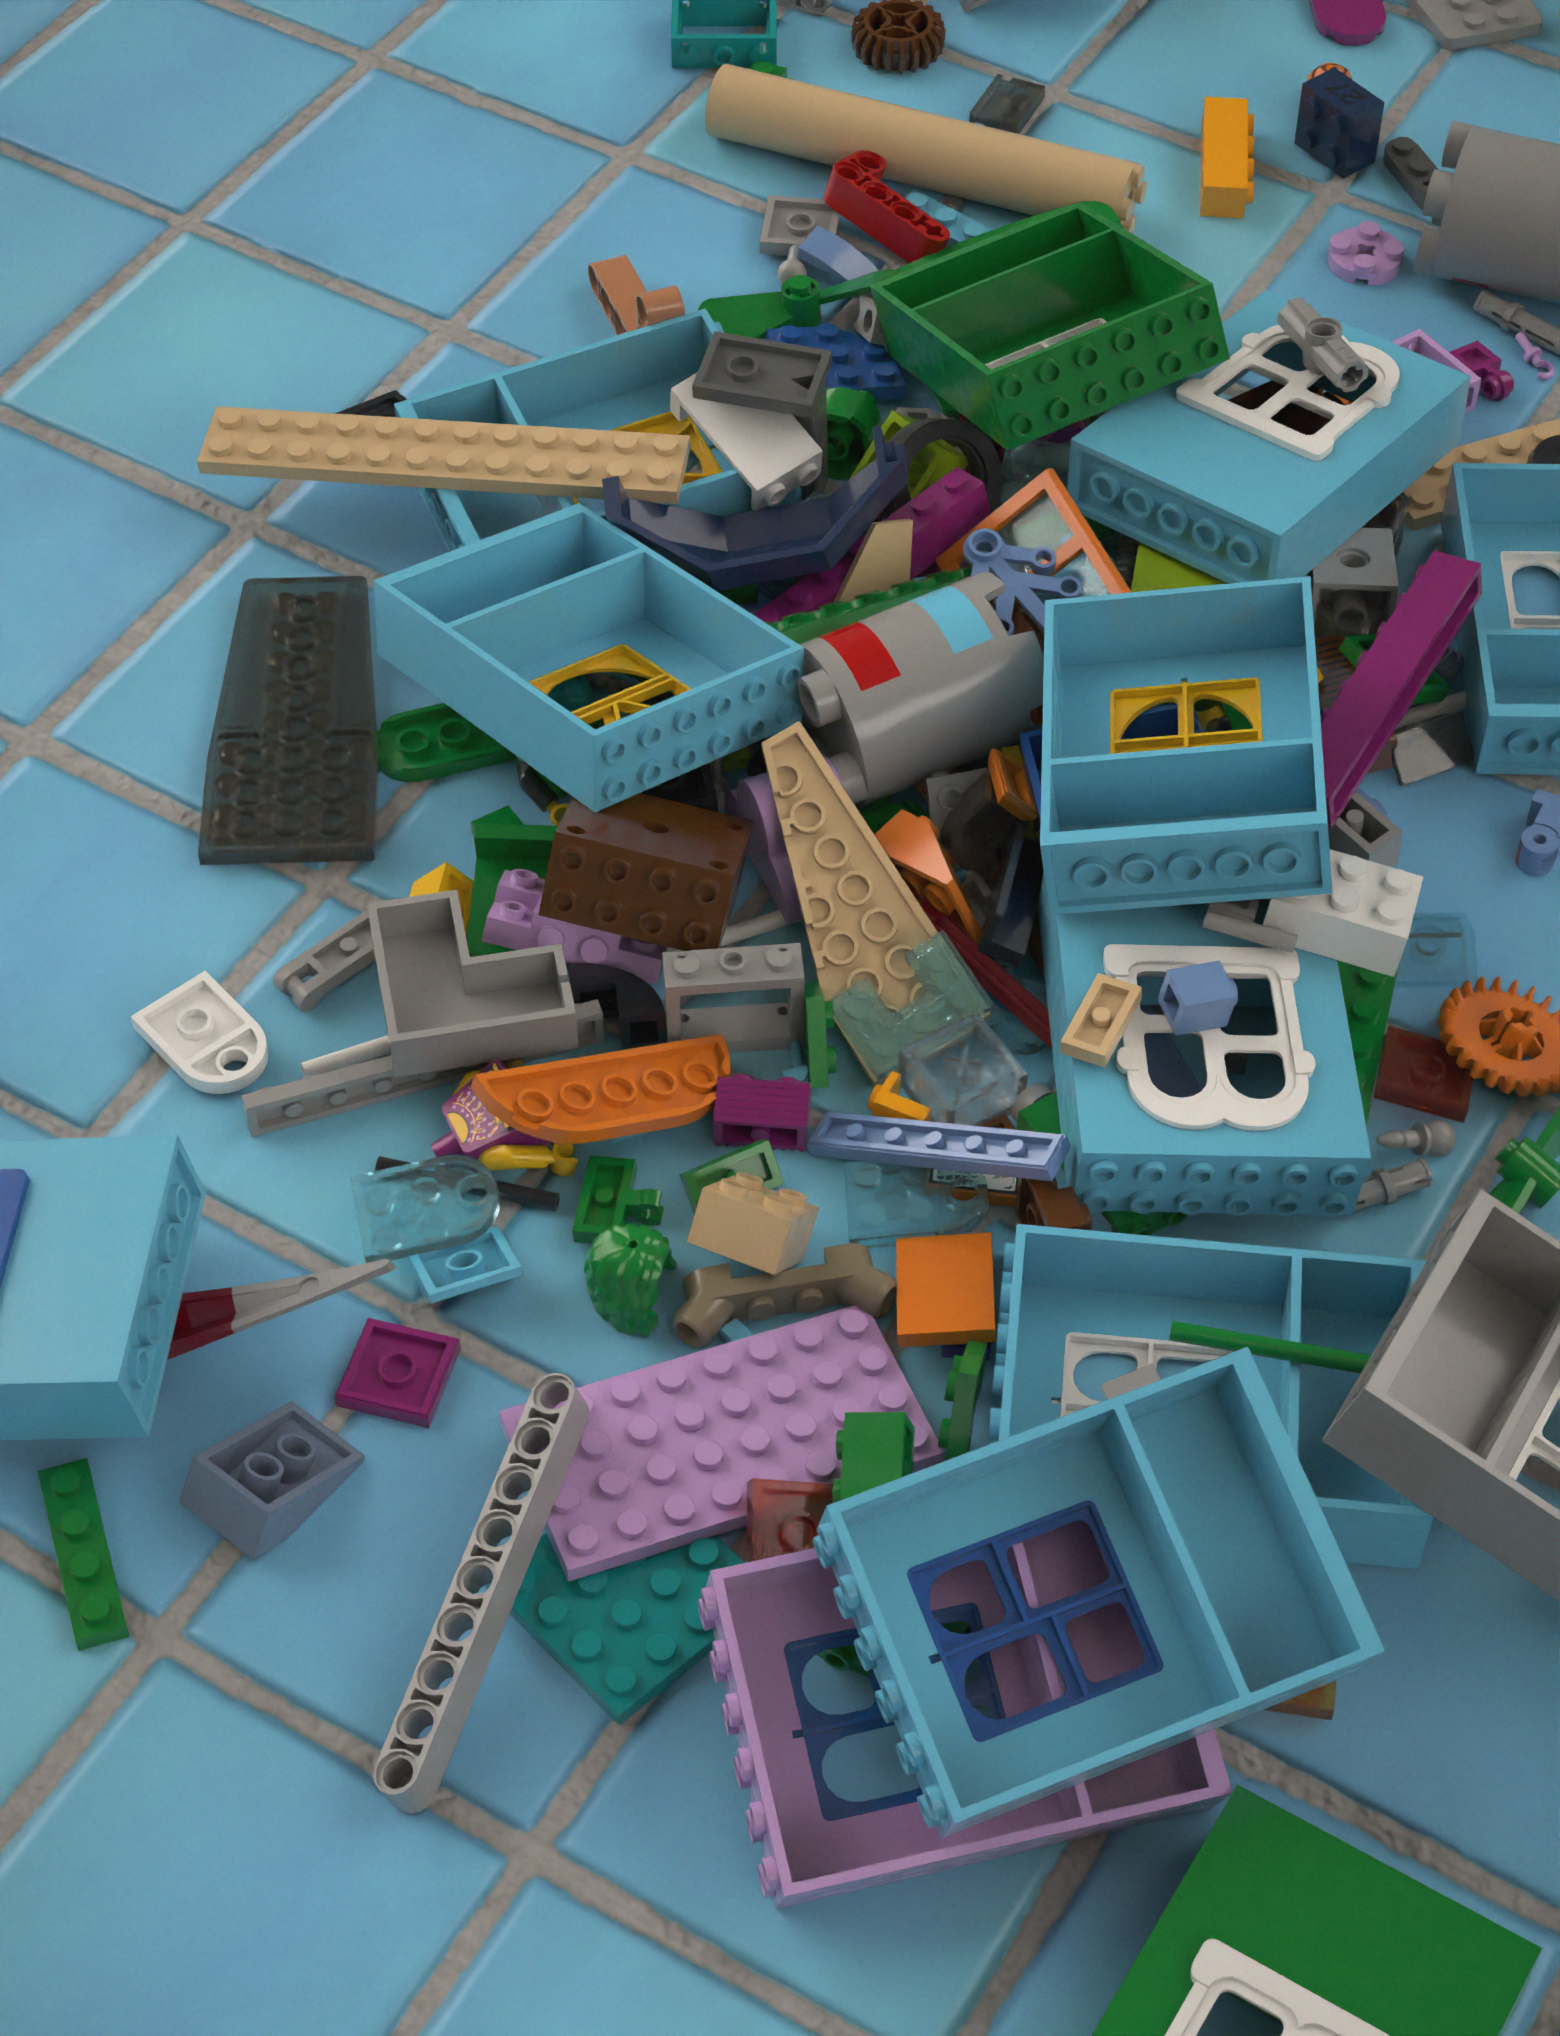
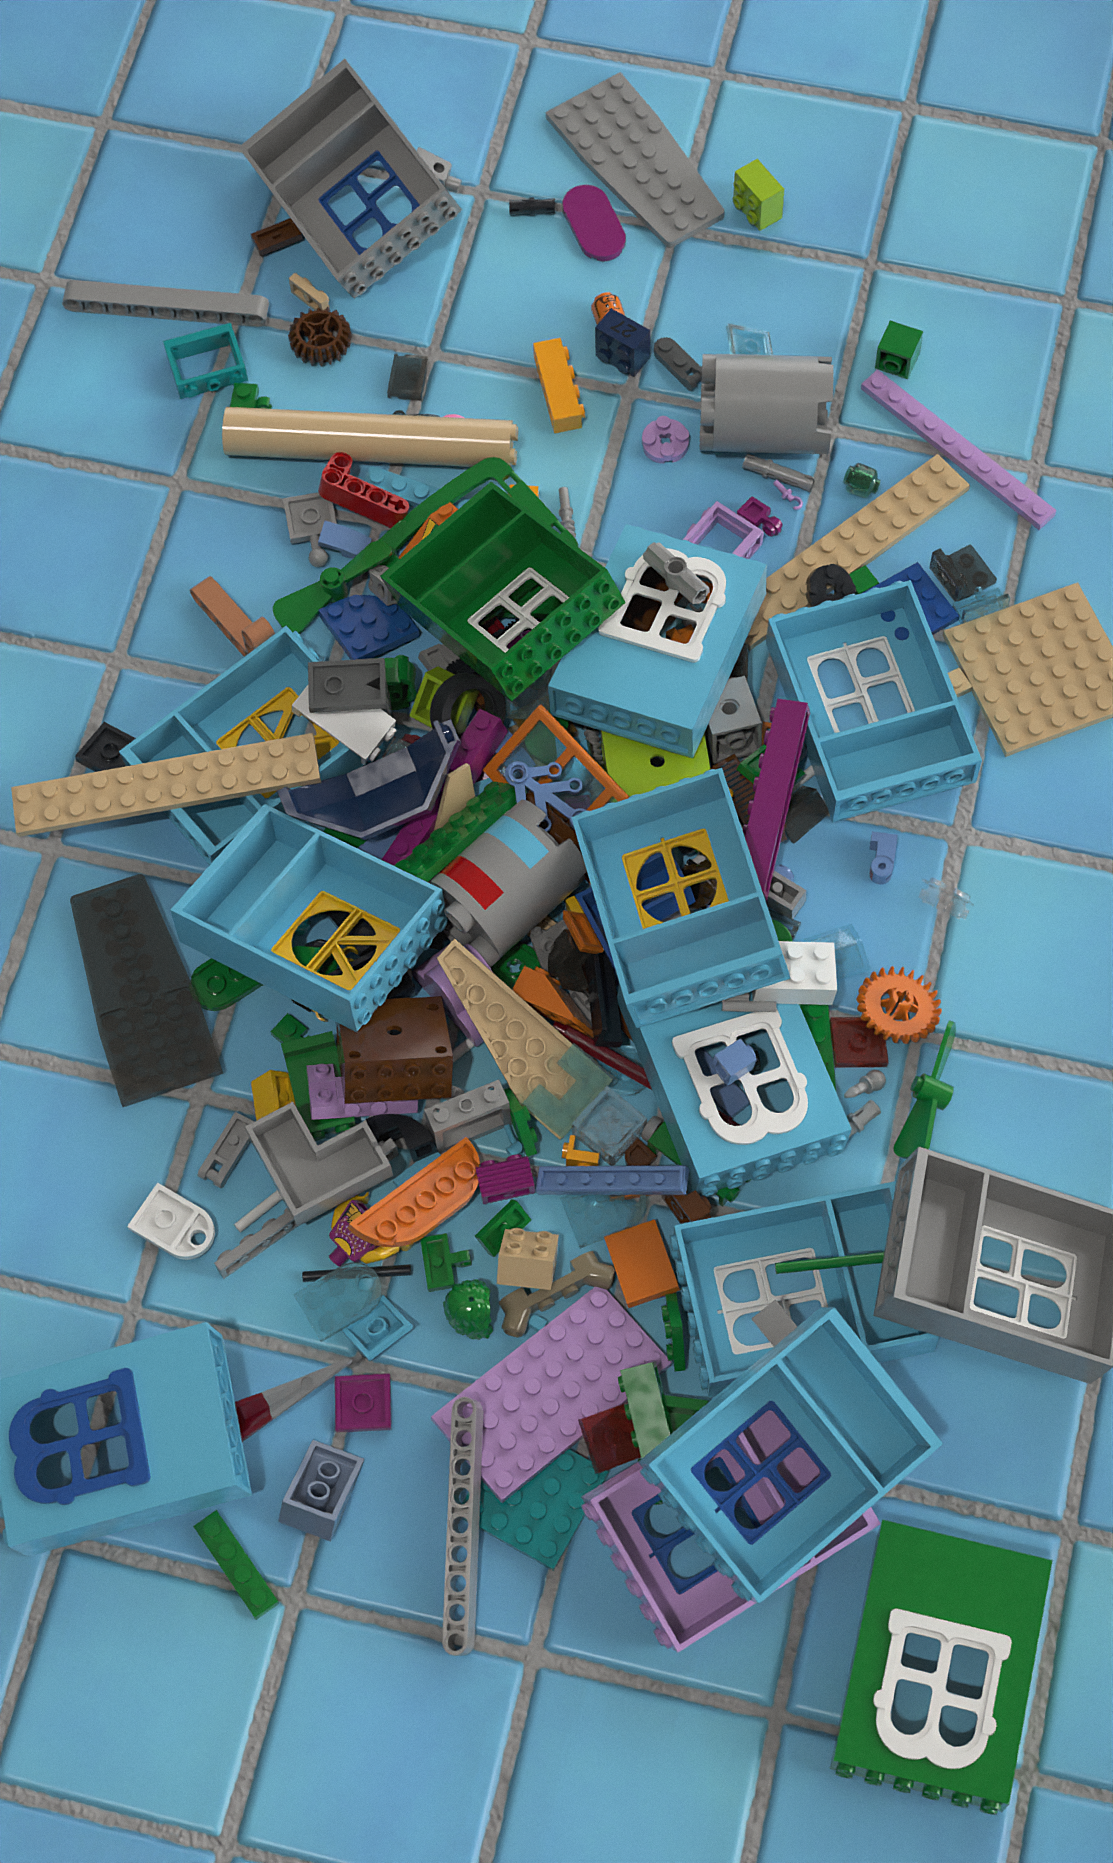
camera: 15 degrees left, 15 degrees up
tan plate [1060,973,1142,1068] -> none

